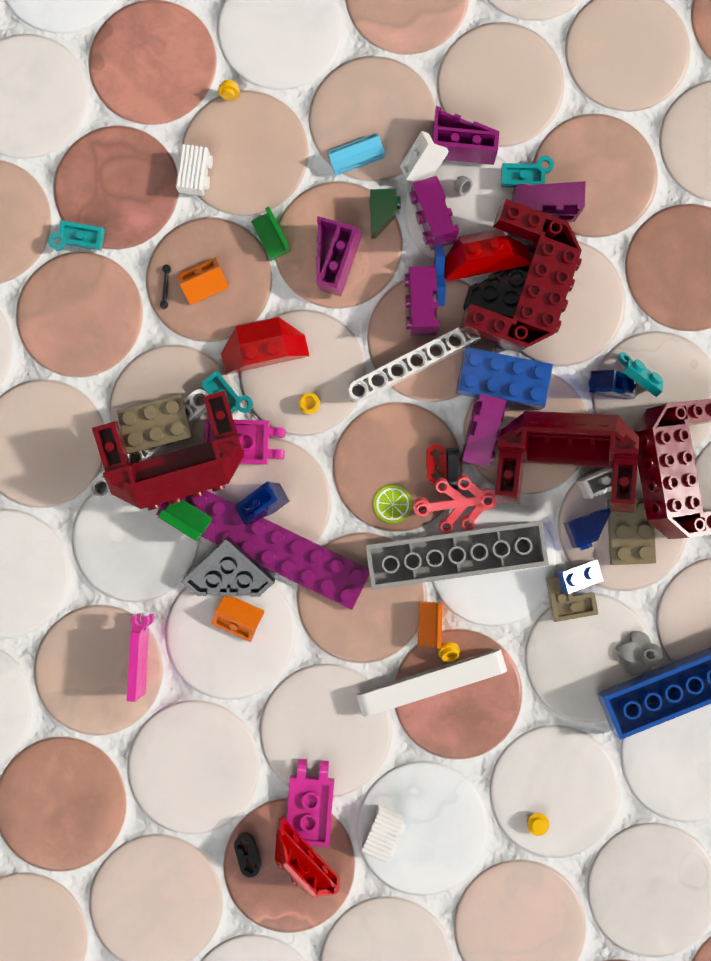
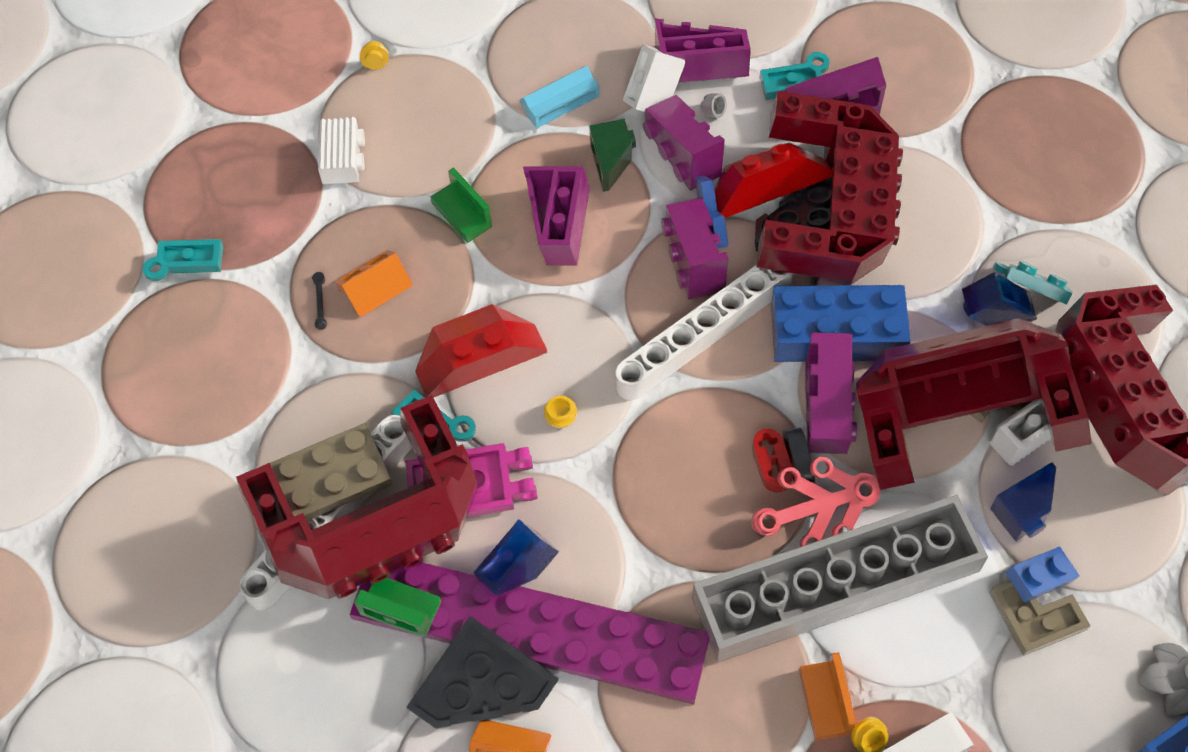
camera: 10 degrees left, 25 degrees down
lime sticker [373,485,412,524] -> none
dark tan plate [607,498,656,565] -> none

